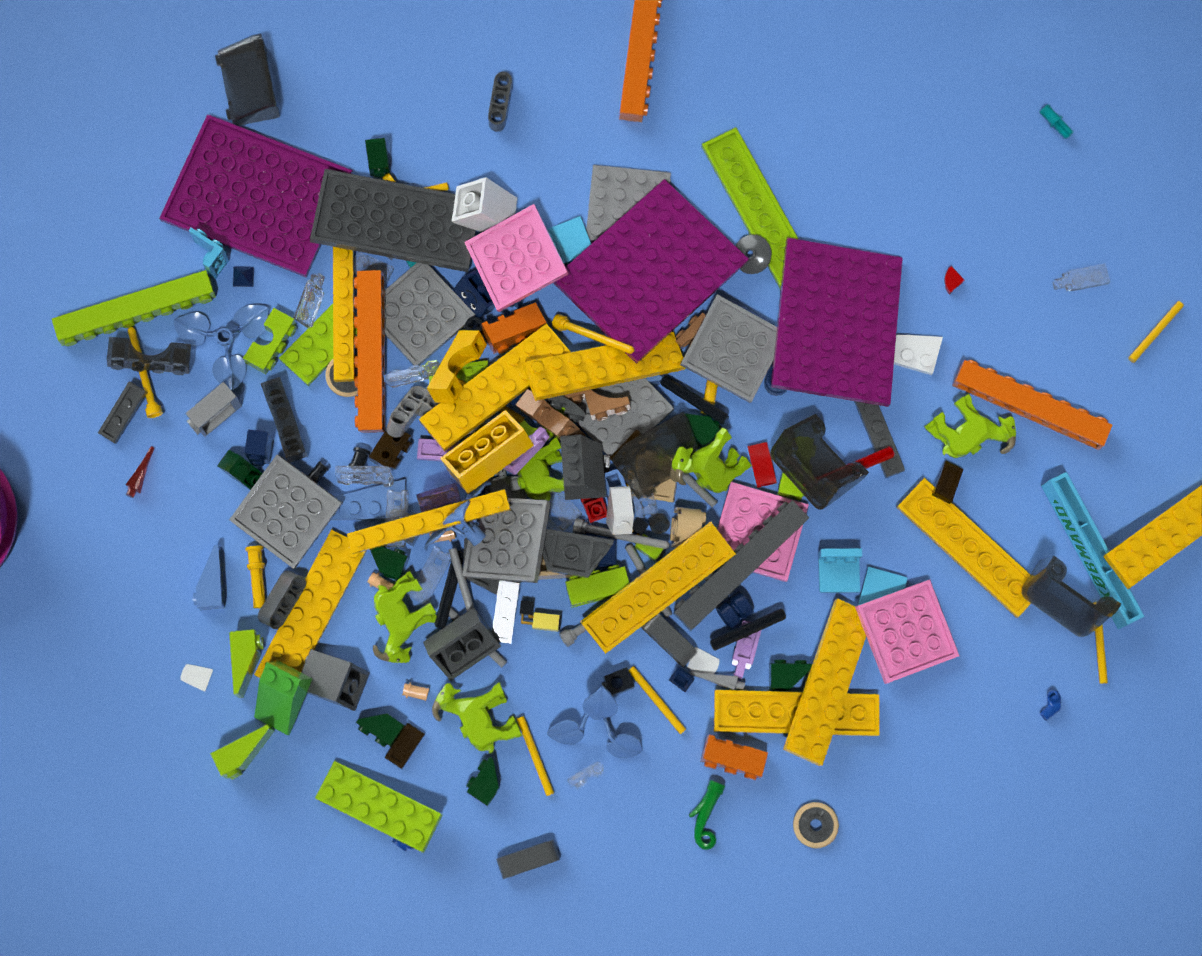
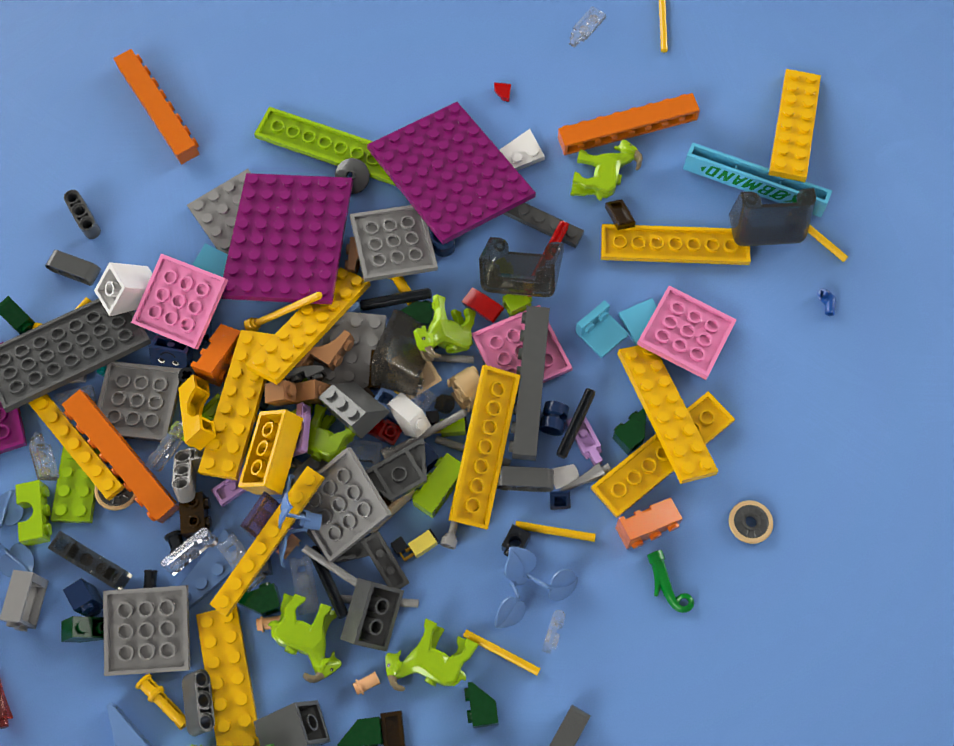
camera: 30 degrees left, 10 degrees down
none -> dark grey beam [45,250,101,286]

